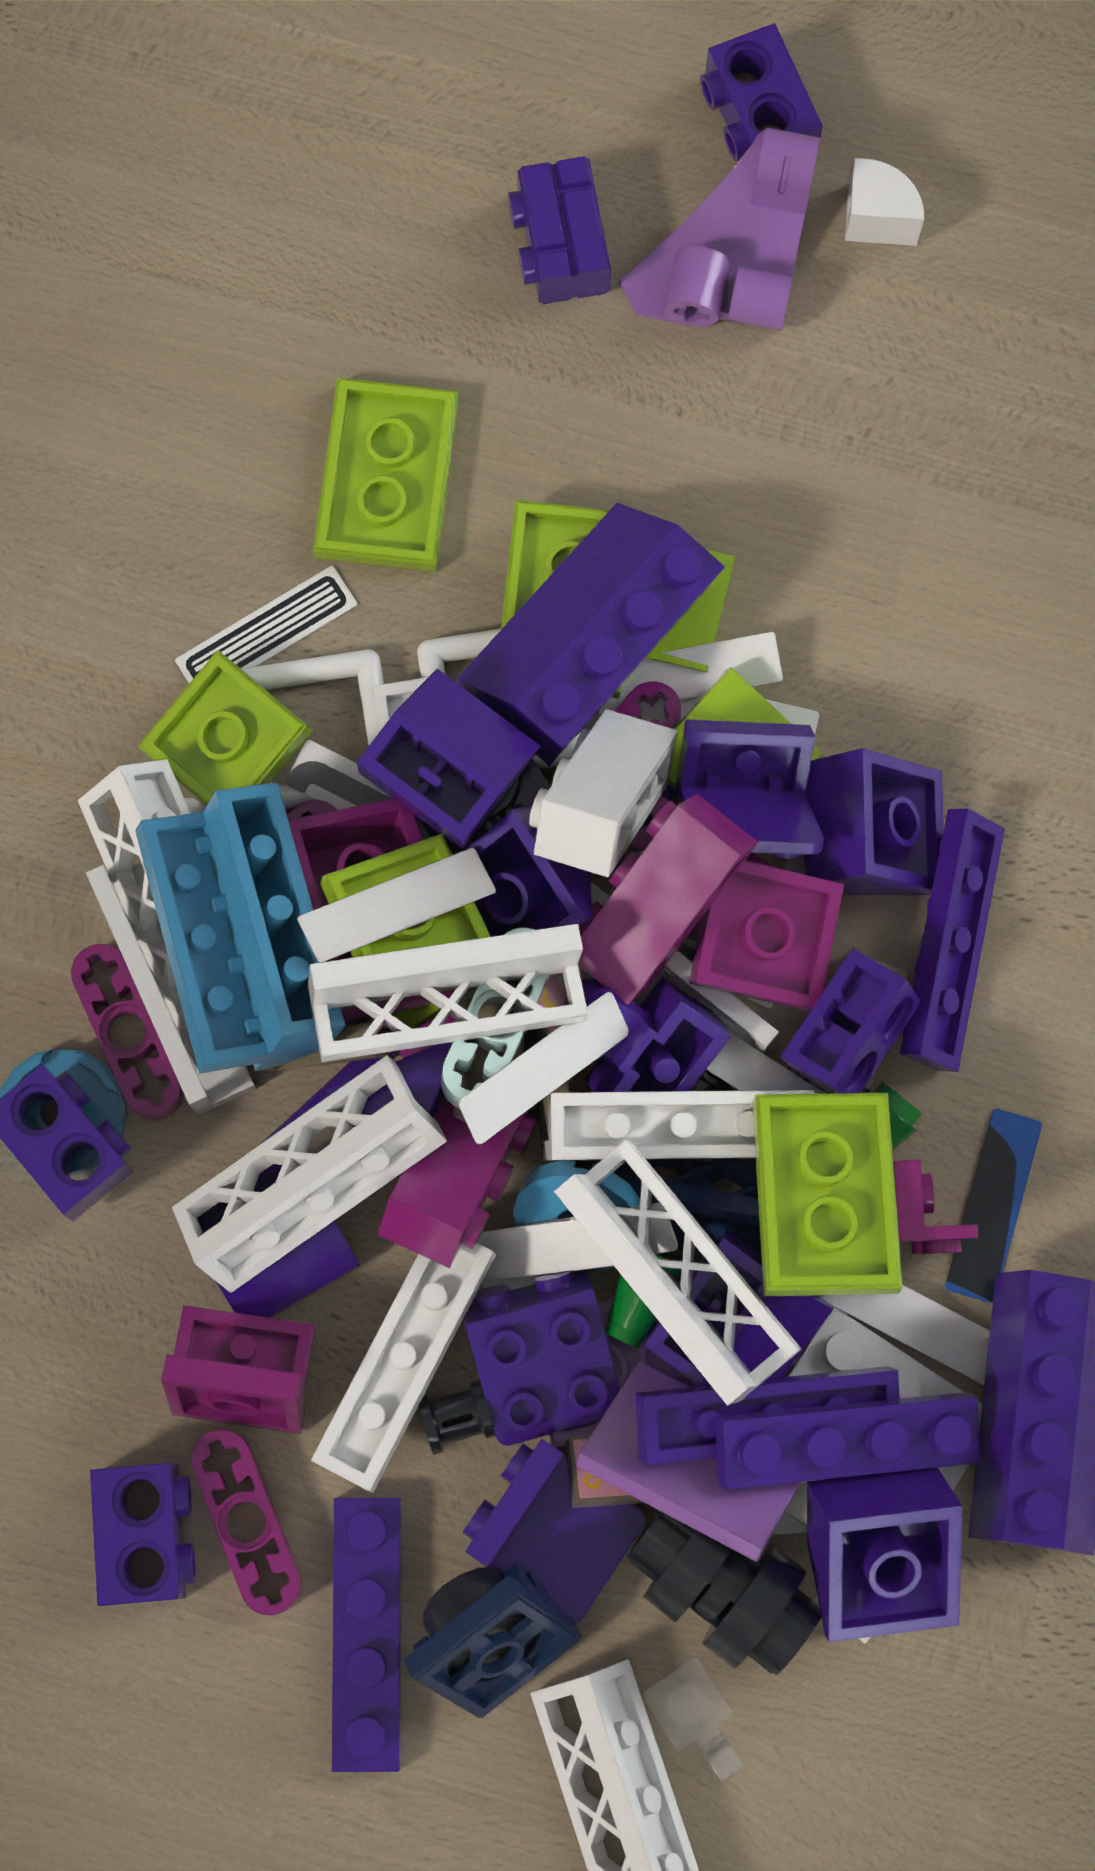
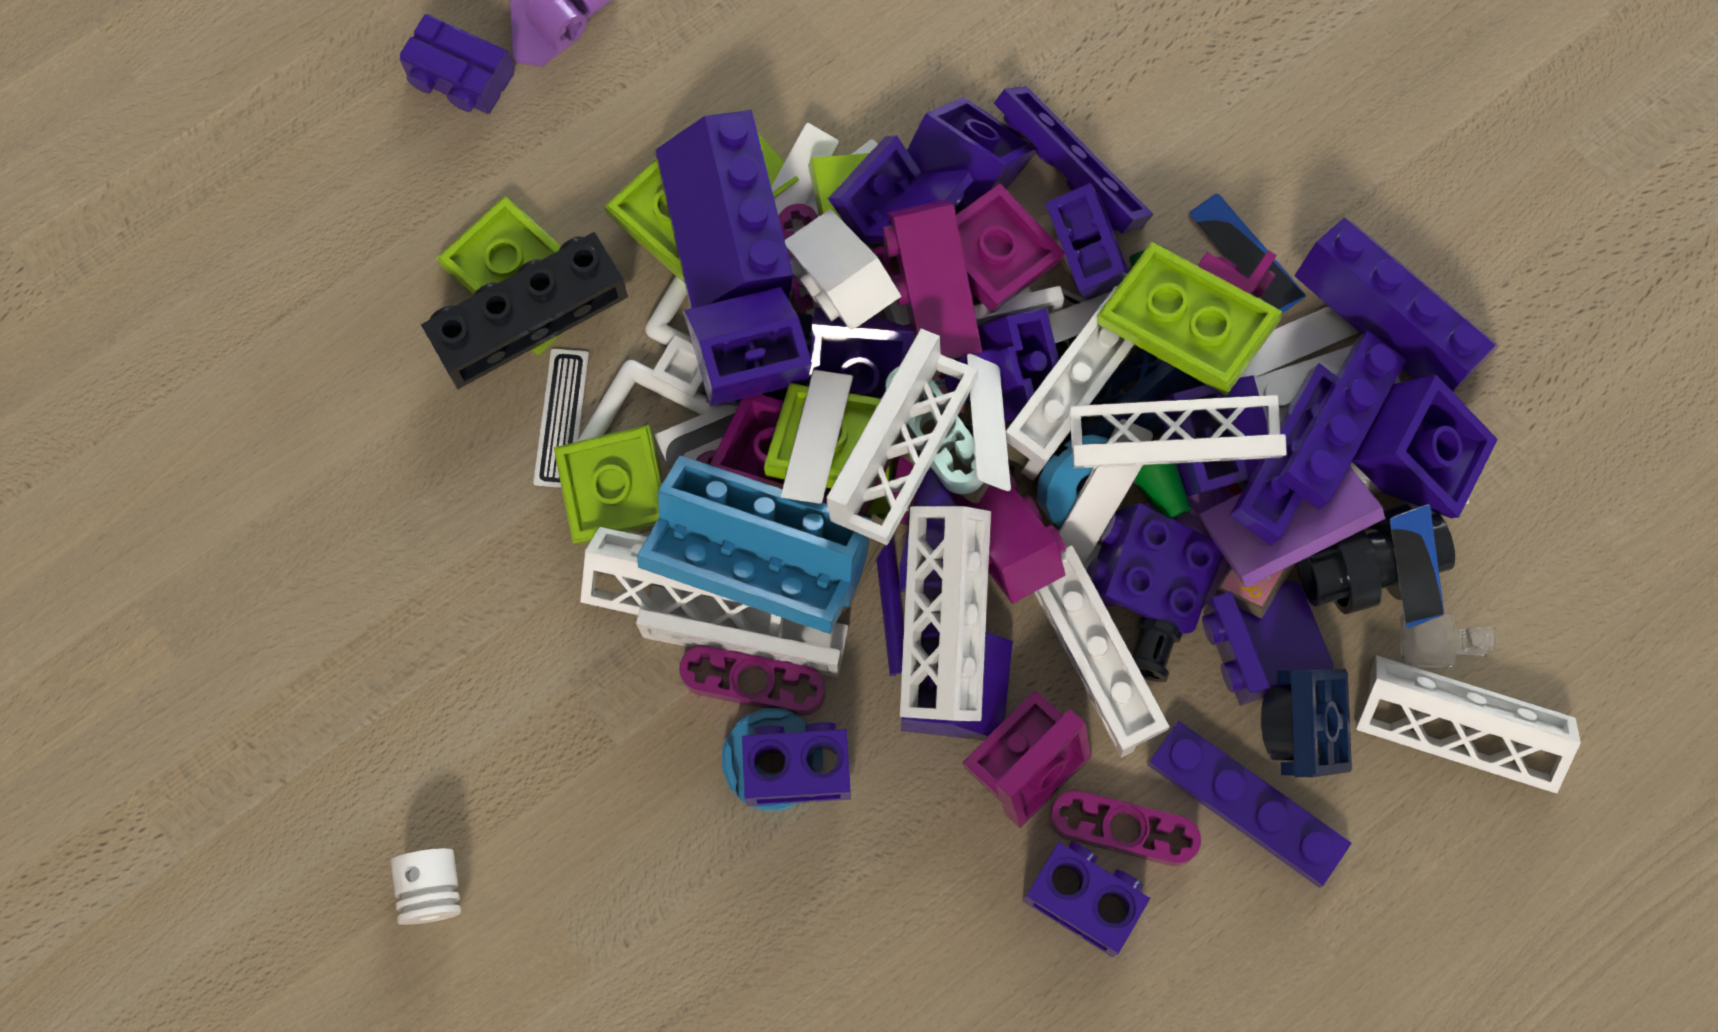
camera: 50 degrees left, 5 degrees down
none -> black brick [421,232,628,389]
none -> black sticker [1390,505,1444,628]

